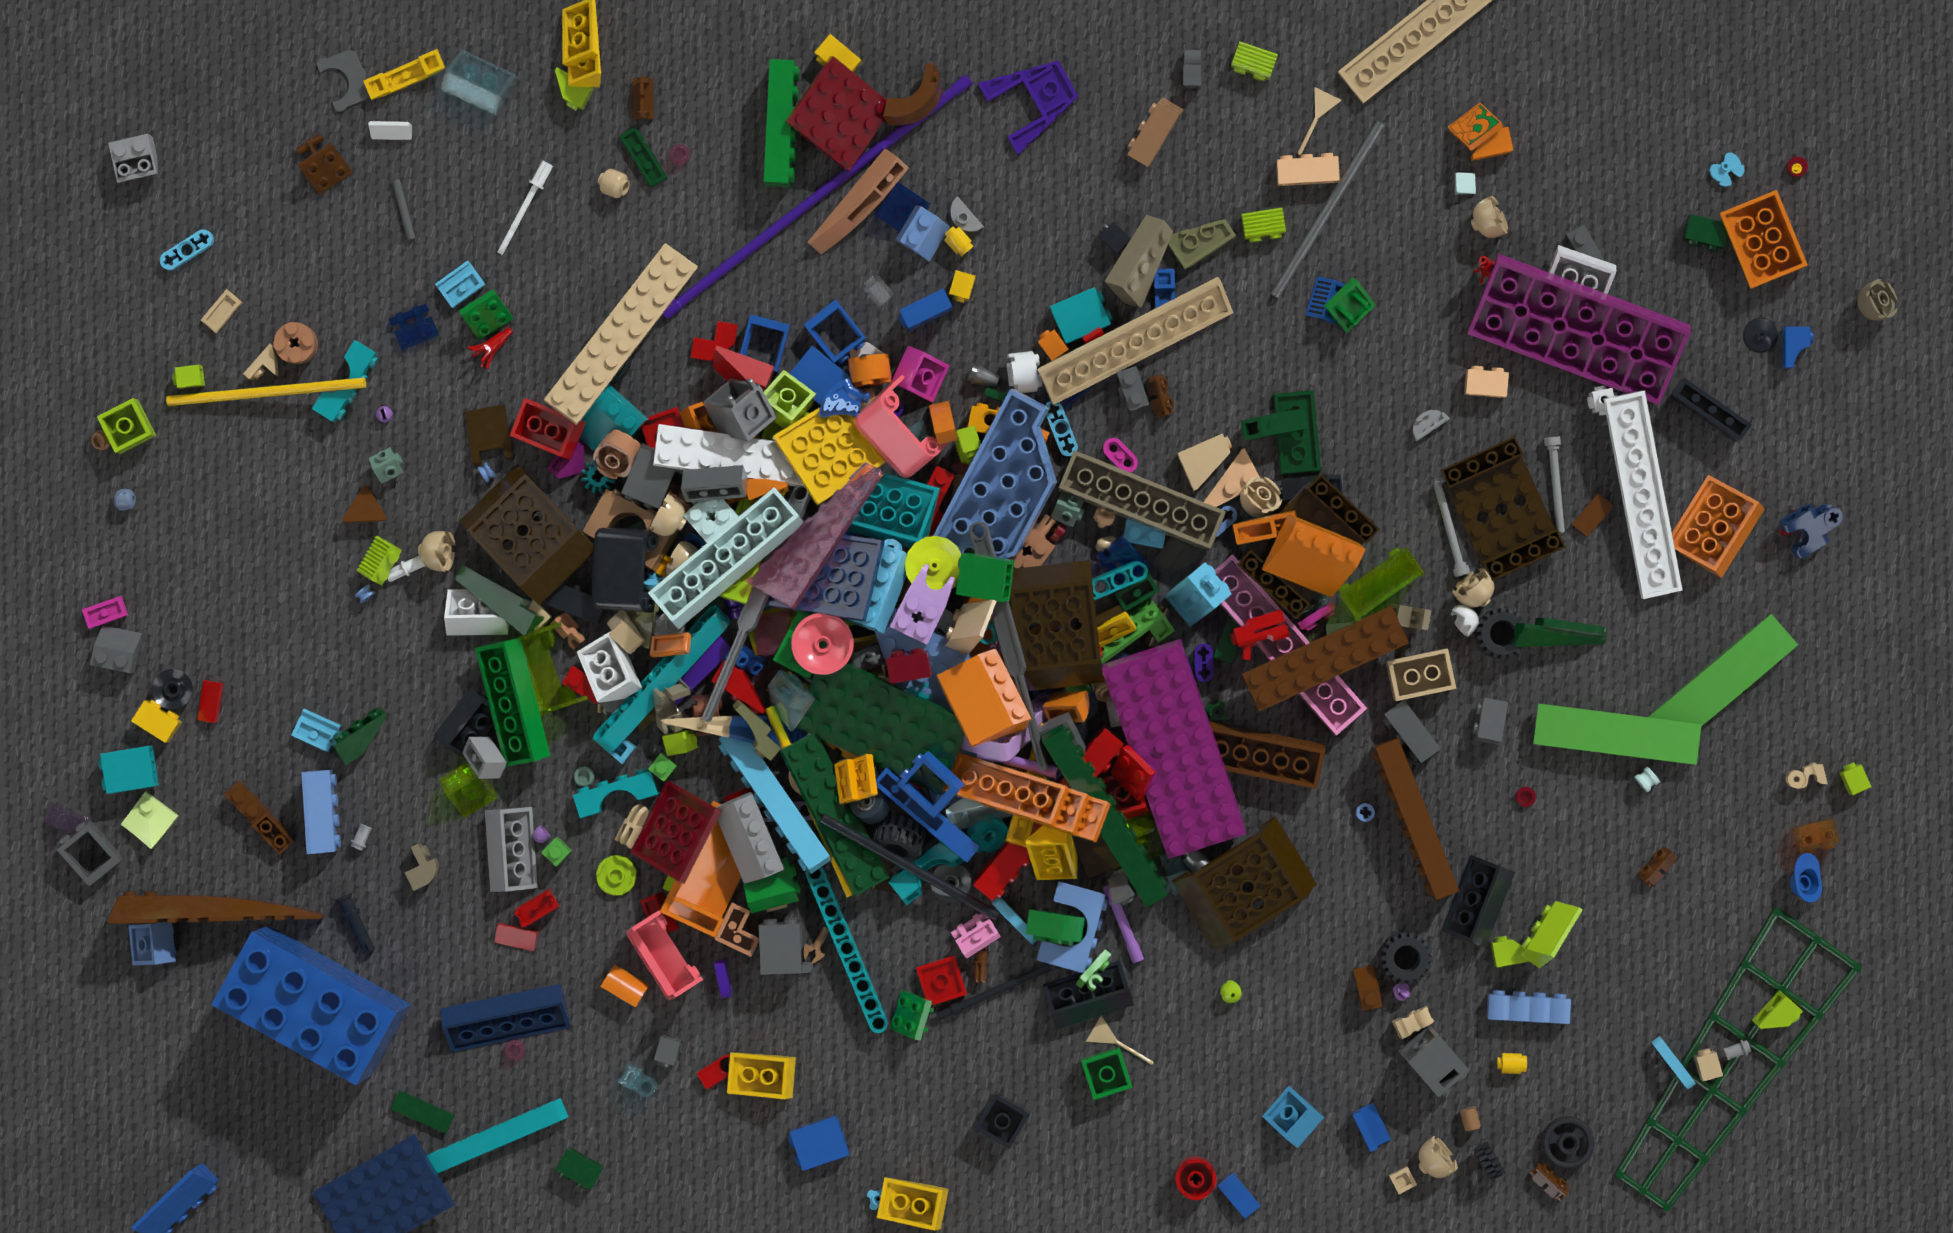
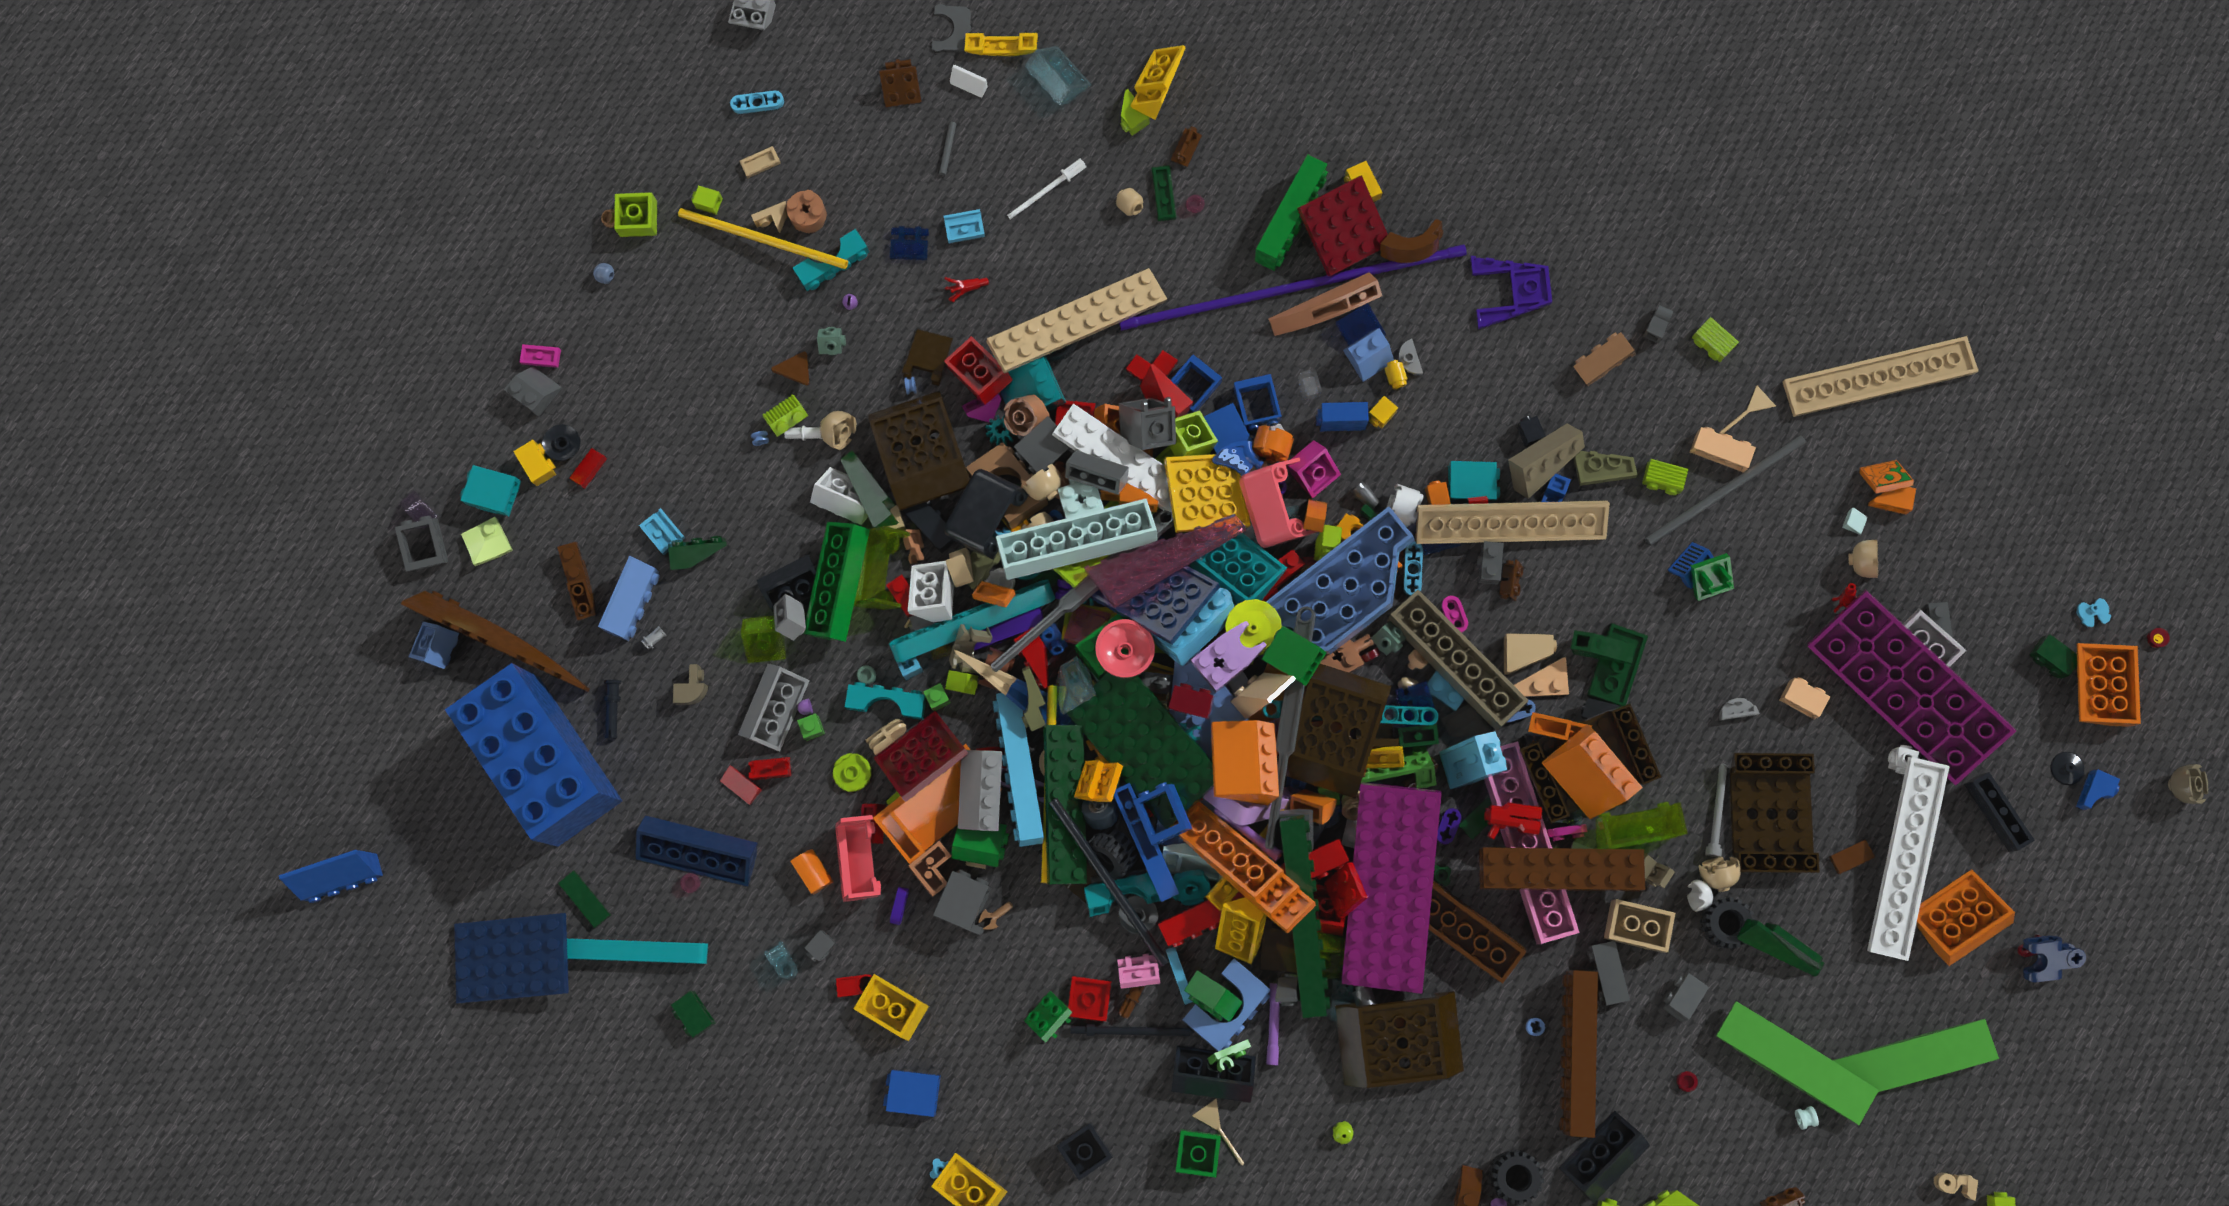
camera: 30 degrees right, 10 degrees down
green plate [459,289,514,340] -> none
teal beam [806,867,888,1033] -> none
tan cylinder [1240,476,1282,518] -> none
light grey piece [1544,436,1565,534] -> none

